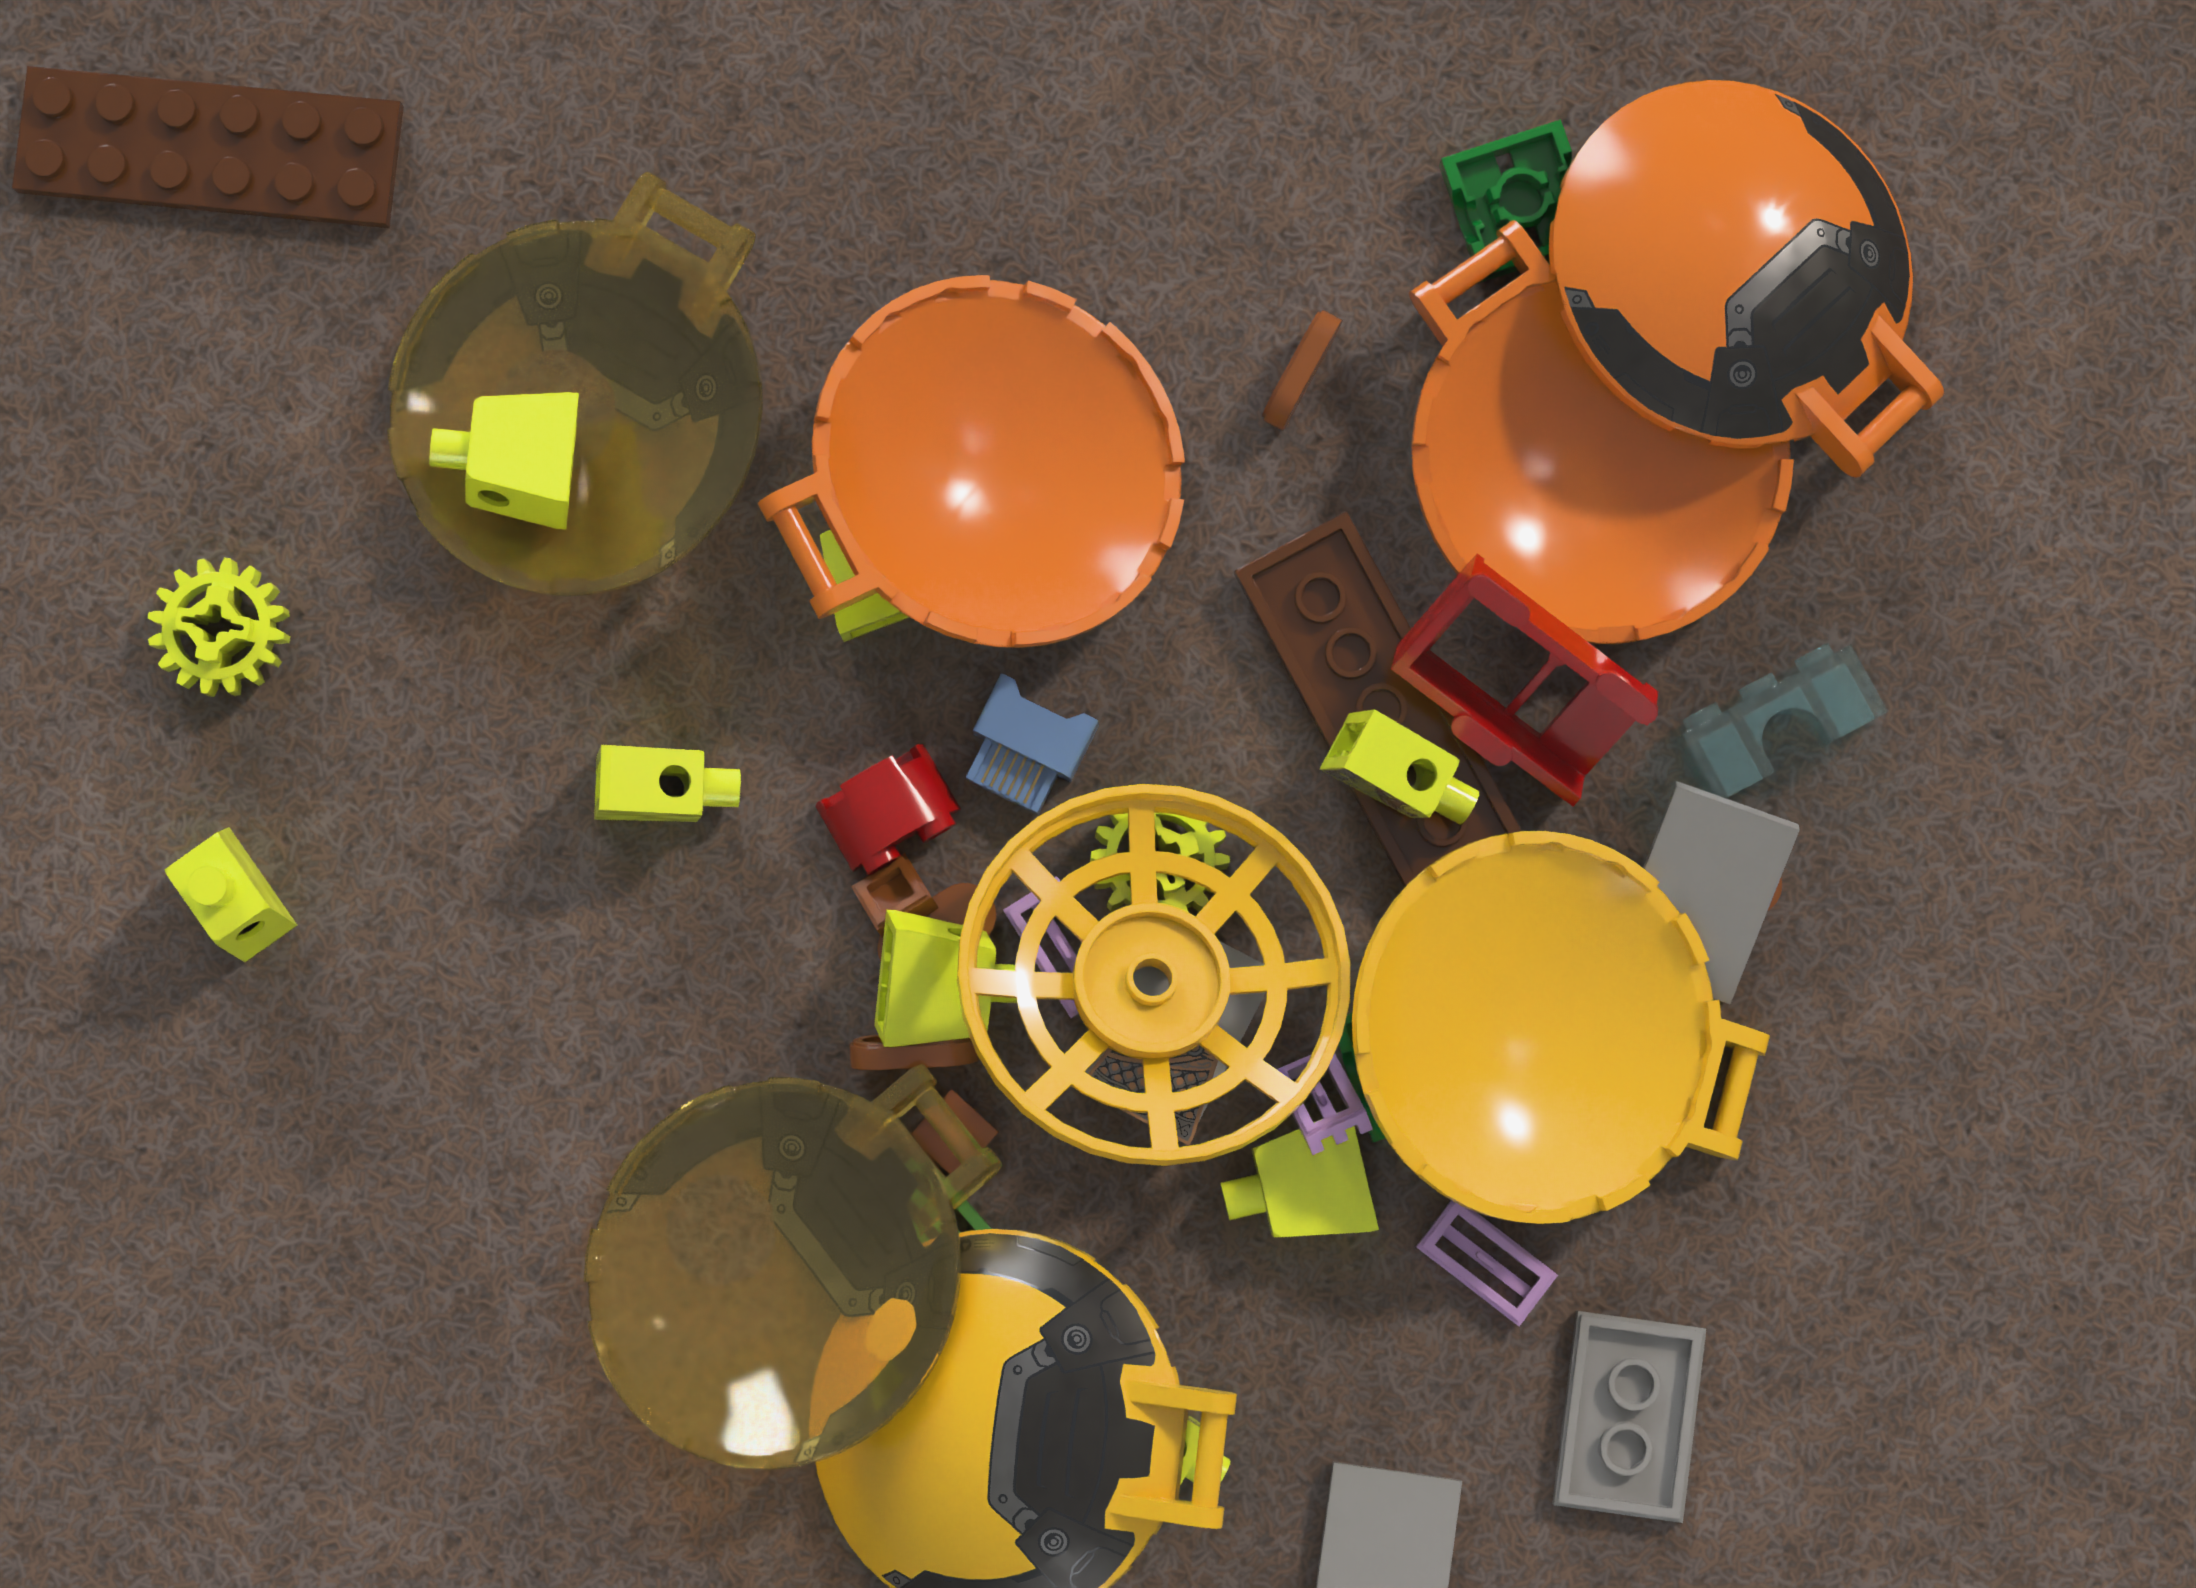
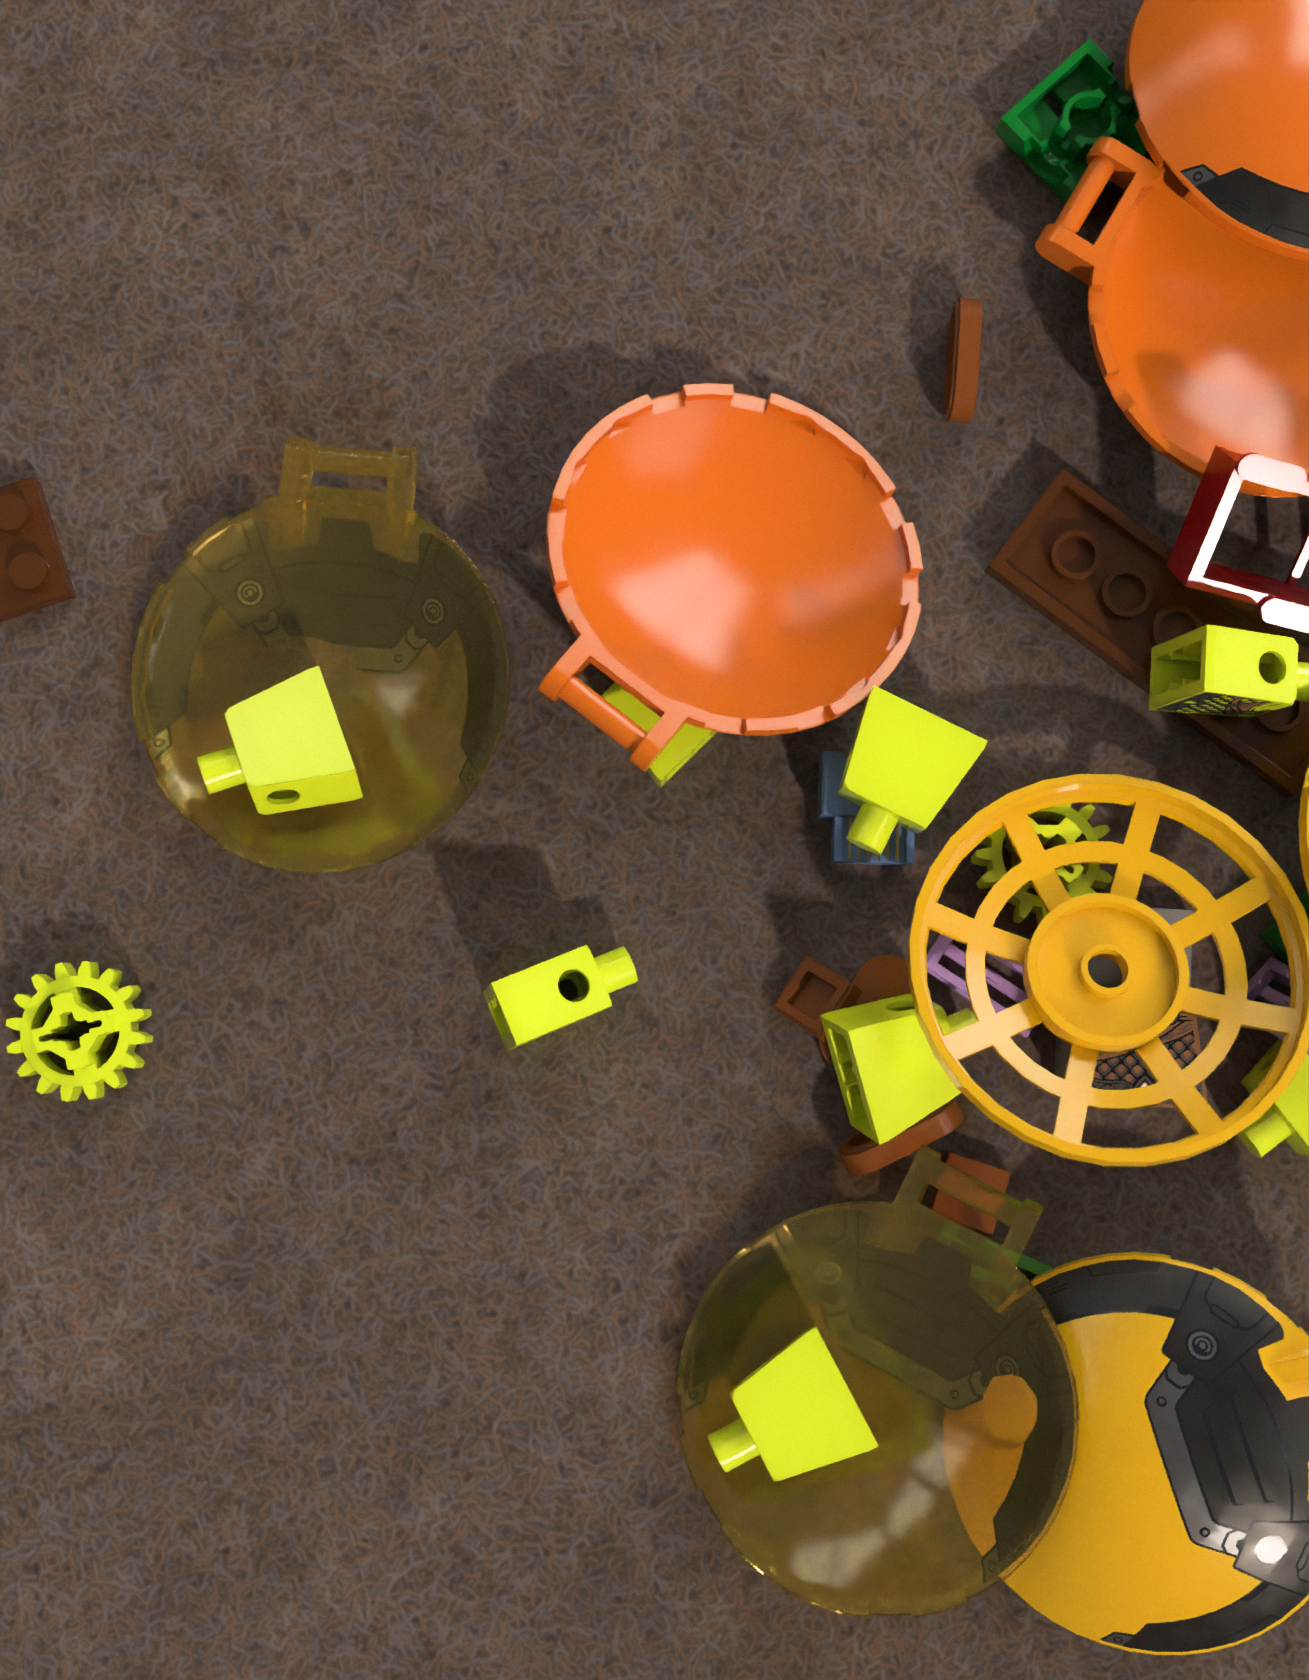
camera: 30 degrees left, 0 degrees up
neon yellow torso [164,827,298,962] -> none
red cylinder [815,744,961,875] -> none
none -> neon yellow torso [707,1325,879,1482]
none -> neon yellow torso [837,685,988,855]

